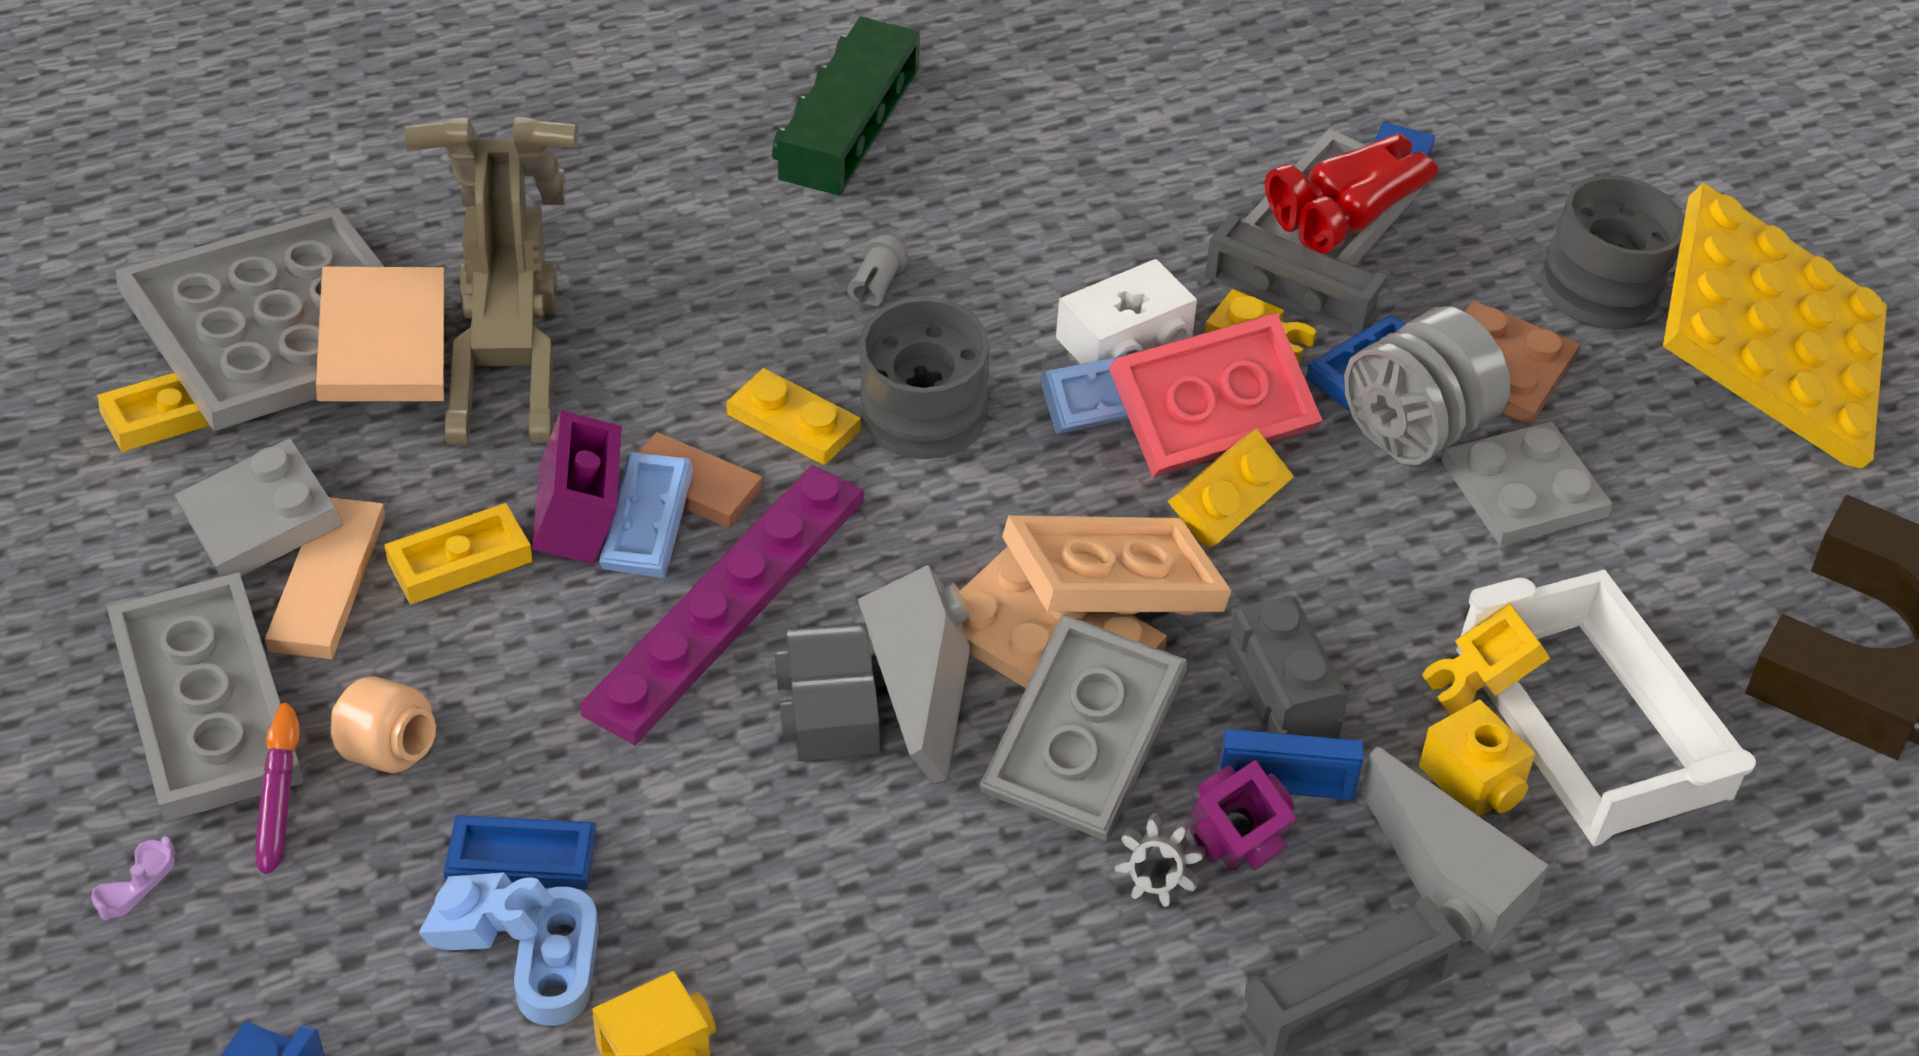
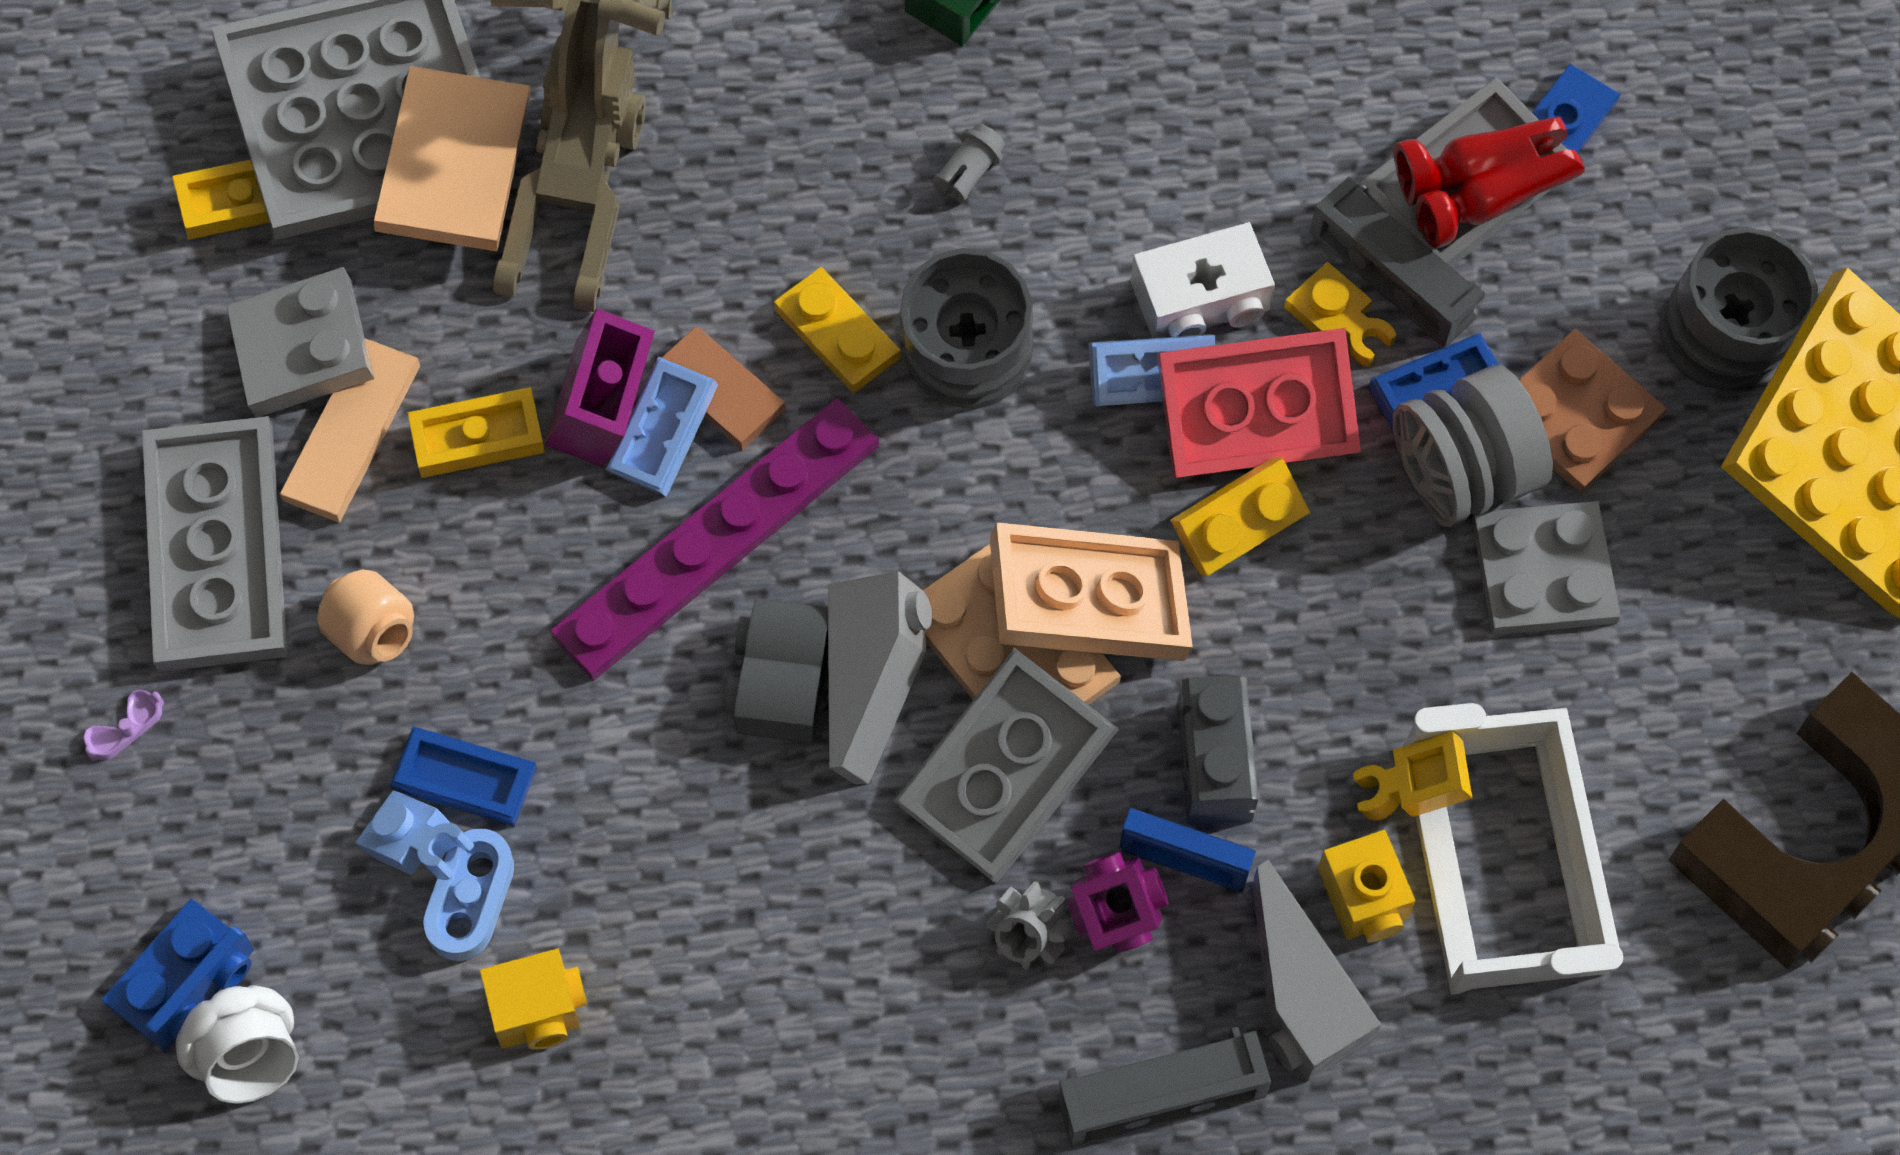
camera: 15 degrees right, 20 degrees up
magenta piece [255,703,300,874] -> none

